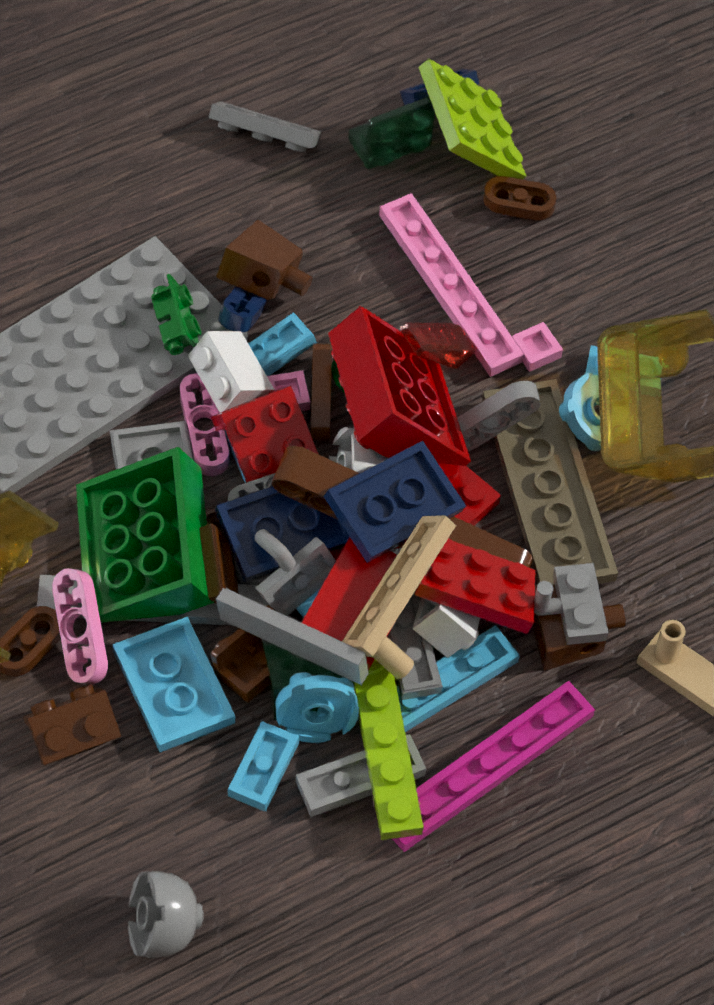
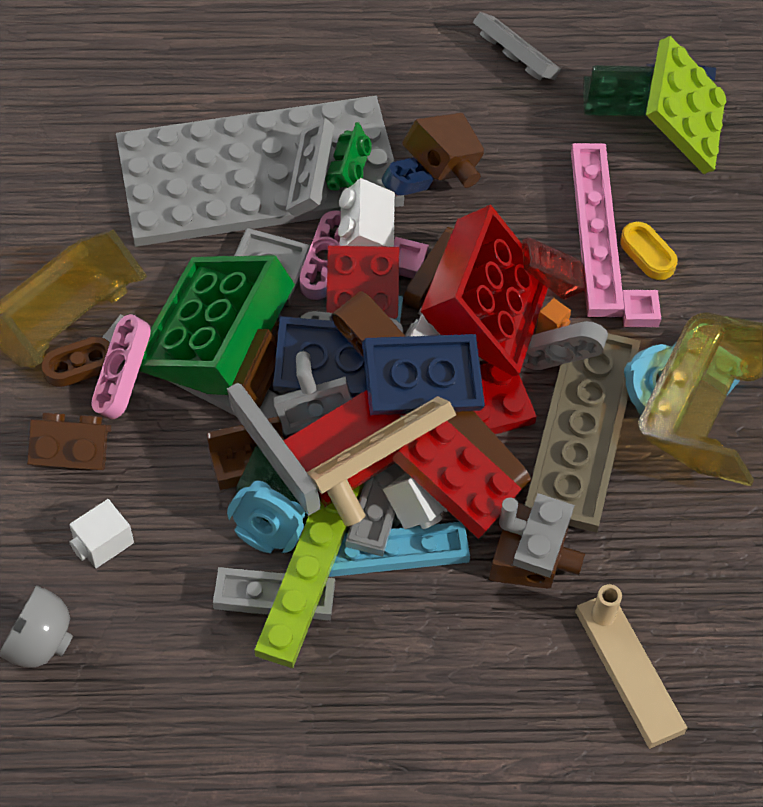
camera: 30 degrees right, 0 degrees up
medium azure plate [113,617,235,753] -> none
medium azure plate [228,721,299,812] -> none
medium azure plate [248,312,317,376] -> none
dark pink plate [393,681,595,852] -> none
reddish brown plate [483,176,557,220] -> none
none -> white brick [69,499,134,568]
none -> light grey plate [286,118,335,217]
none -> orange piece [535,298,571,334]
none -> yellow tile [620,222,678,280]

